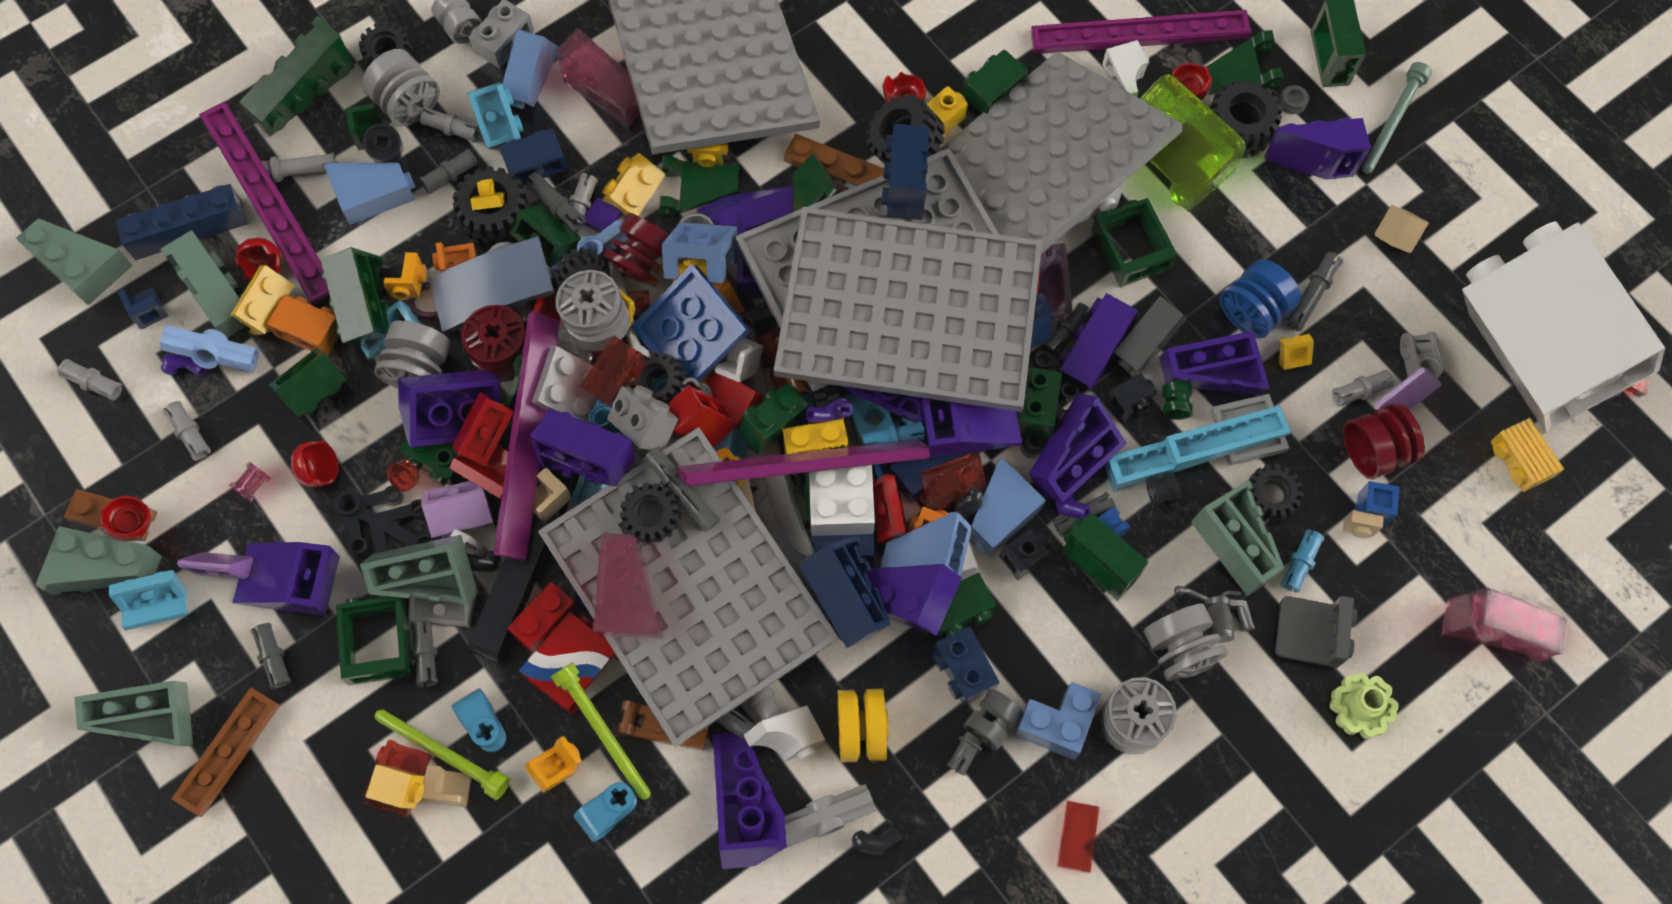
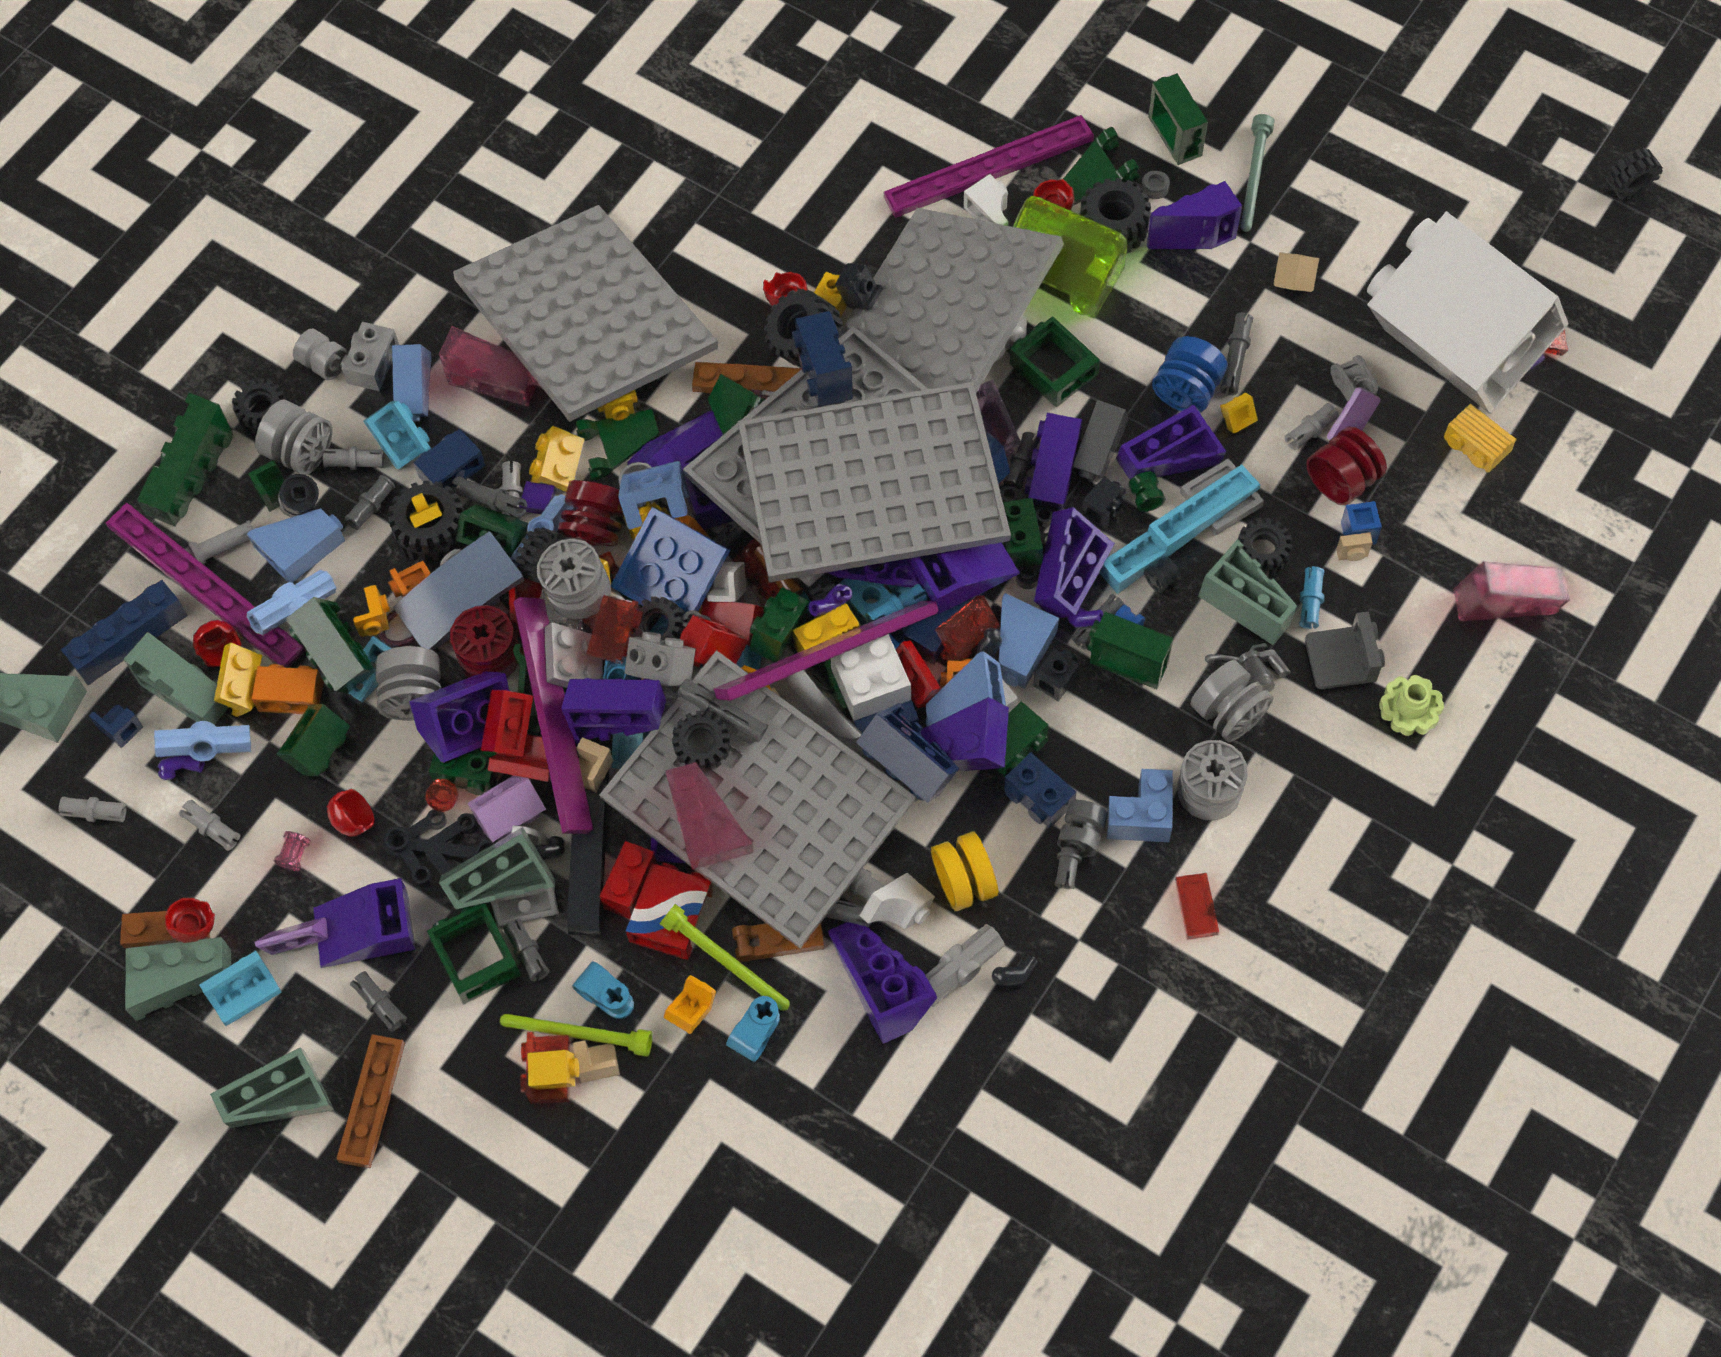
camera: 15 degrees left, 5 degrees down
dark green brick [963,49,1028,114] -> none
none -> light blue piece [247,570,336,635]
none -> black brick [835,263,883,310]

